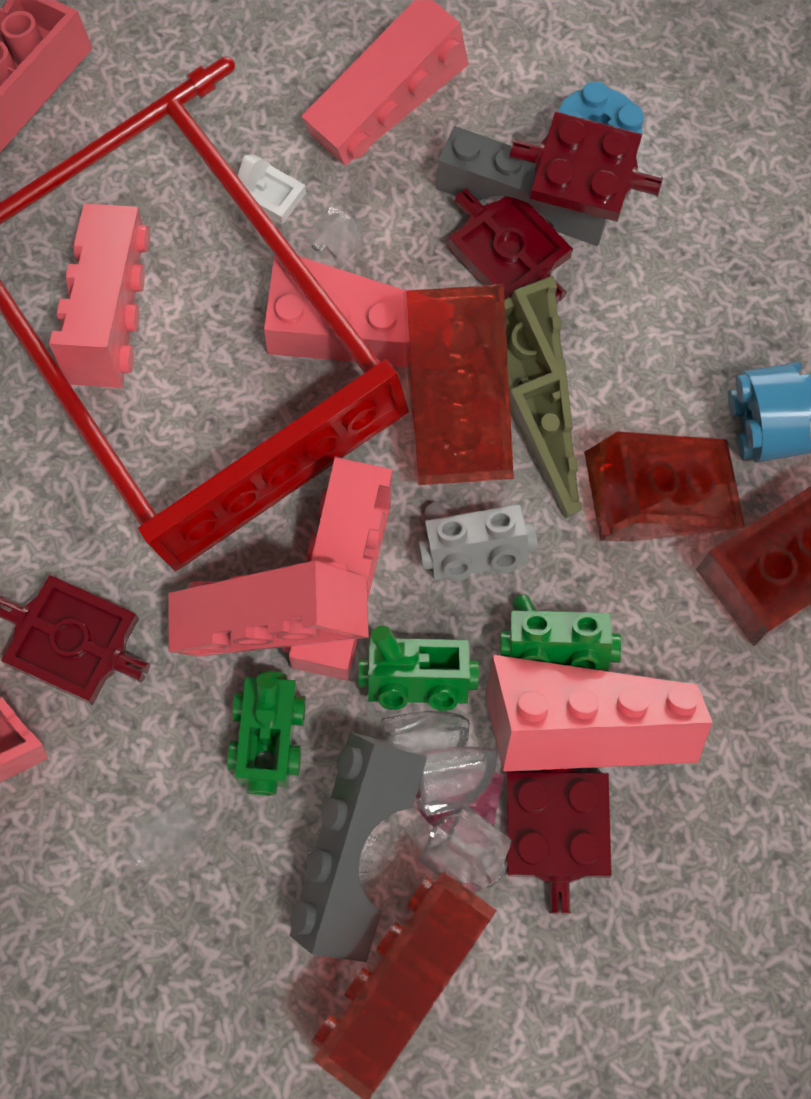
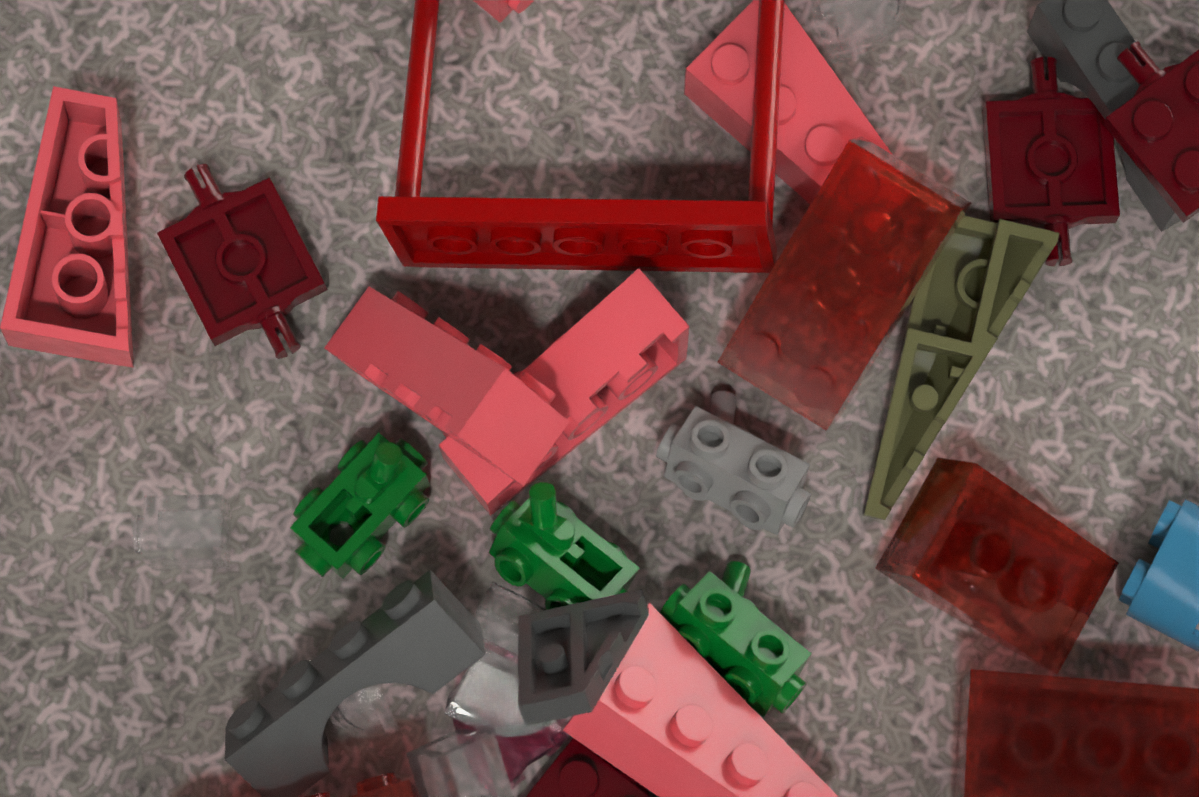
camera: 45 degrees right, 5 degrees up
none -> dark grey wing [518,589,649,726]

